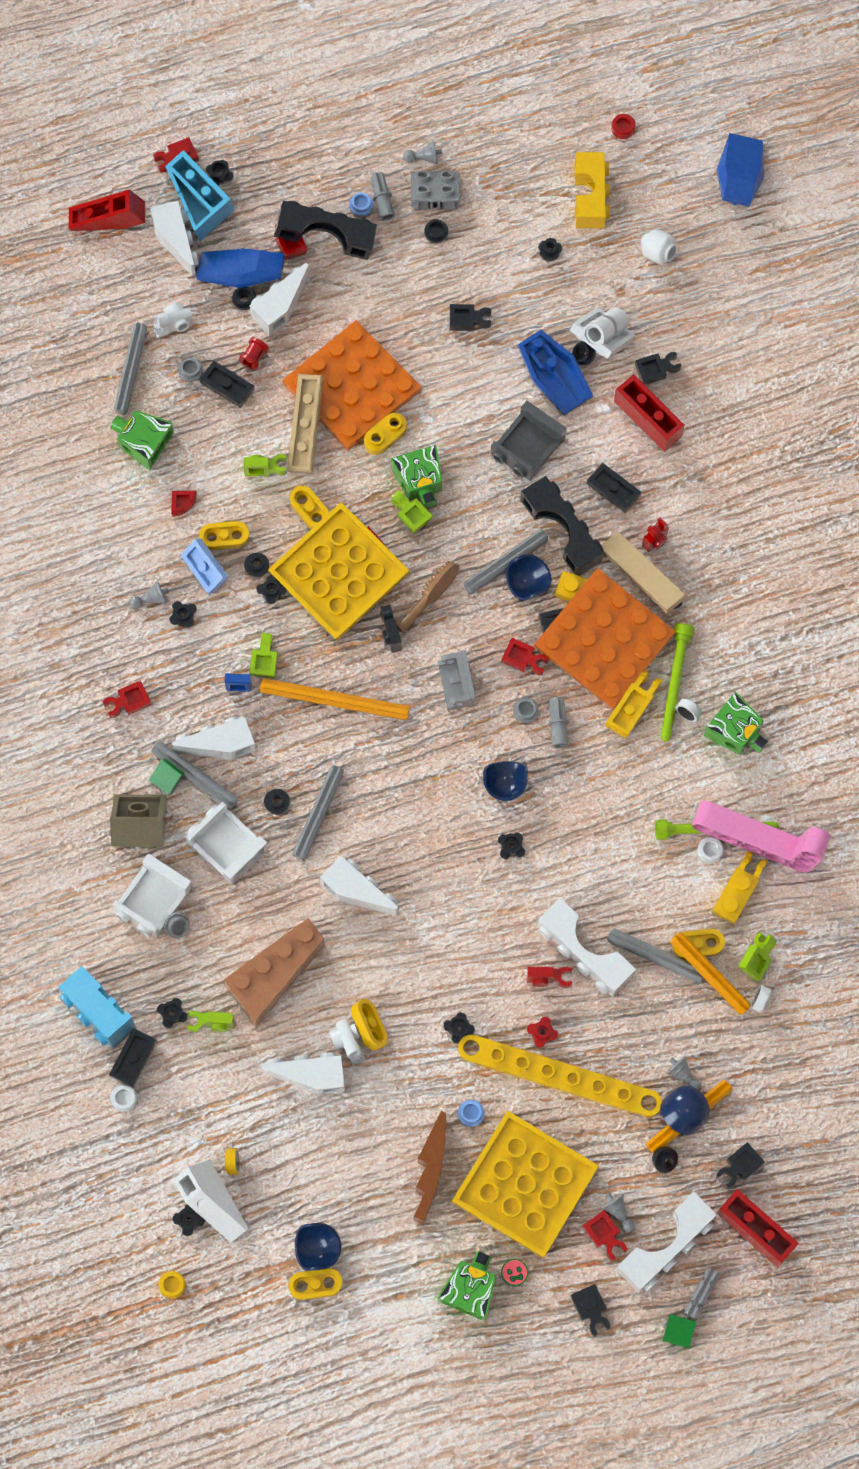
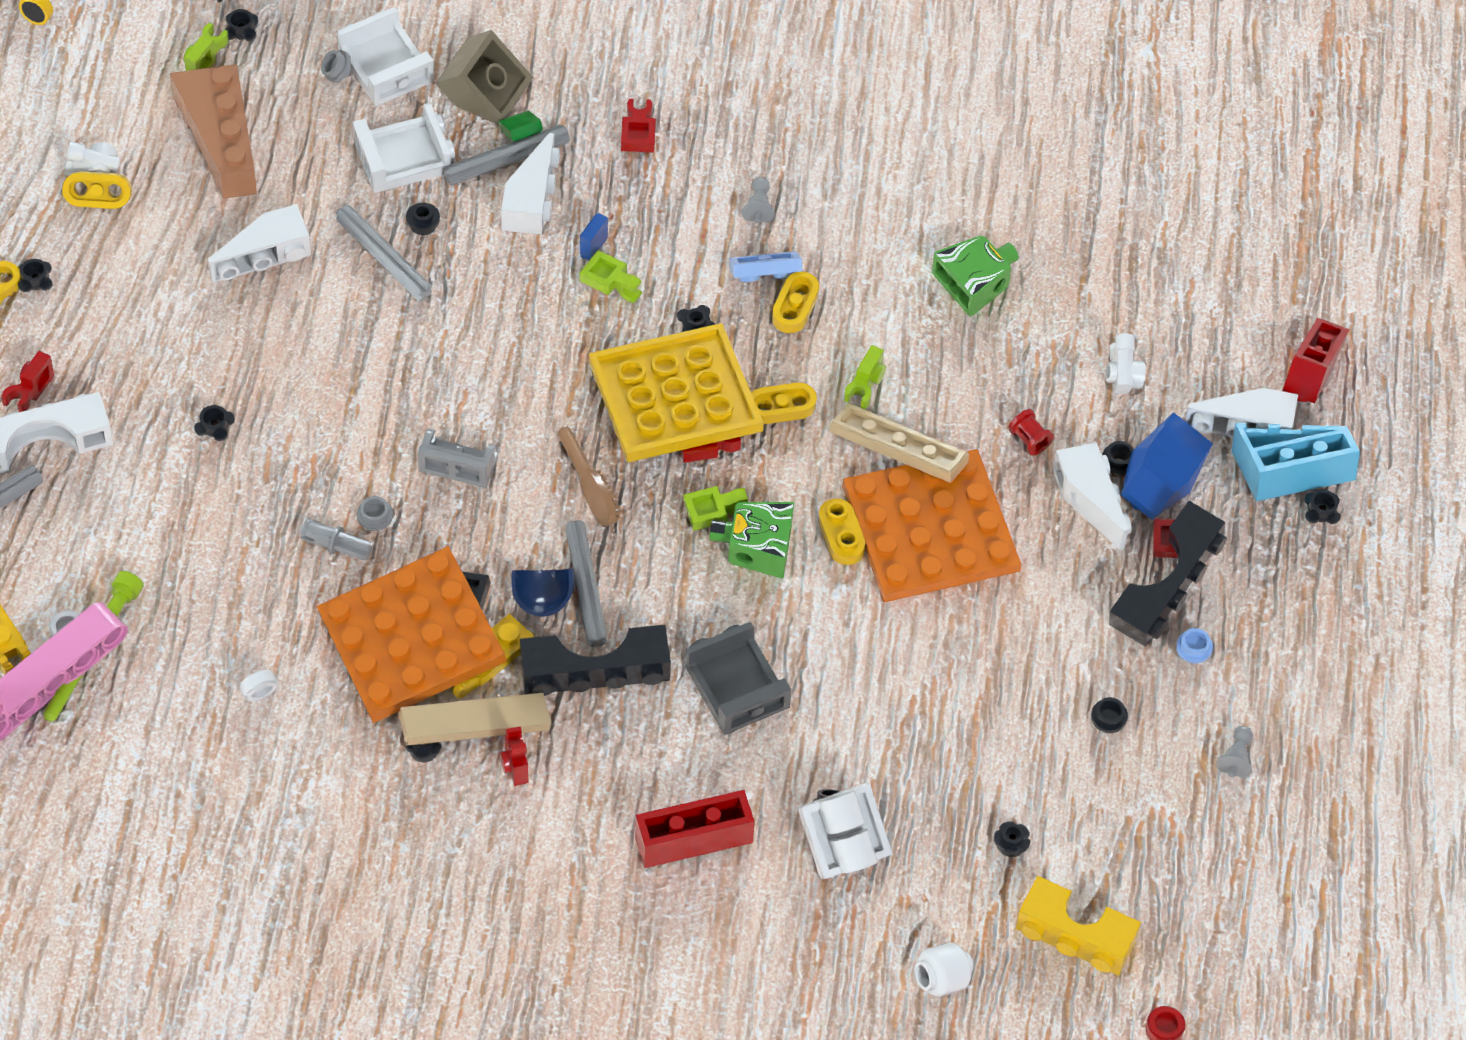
camera: 115 degrees right, 15 degrees down
light grey axle [114,323,147,414] -> none
red plate [153,137,199,173] -> none
black plate [169,601,197,628] -> none
red tile [171,491,197,517] -> none
light grey plate [178,358,203,382] -> none
black plate [200,361,255,408] -> none
black plate [244,553,269,577] -> none
light orange axle [260,678,410,720] -> none
white slope [262,1052,345,1095] -> none
light grey axle [371,172,395,221] -> none
black plate [380,605,402,653] -> none
light grey hinge [411,170,460,210] -> none
black plate [449,304,491,331] -> none
dark blue helmet [483,761,528,801] -> none
red plate [501,638,549,675] -> none
blue piece [517,330,593,415] -> none
black plate [587,462,641,513] -> none
yellow hinge [605,670,662,739] -> none
black plate [635,352,681,385] -> none
lime piece [661,623,695,742] -> none
bright green torso [703,692,769,754] -> none

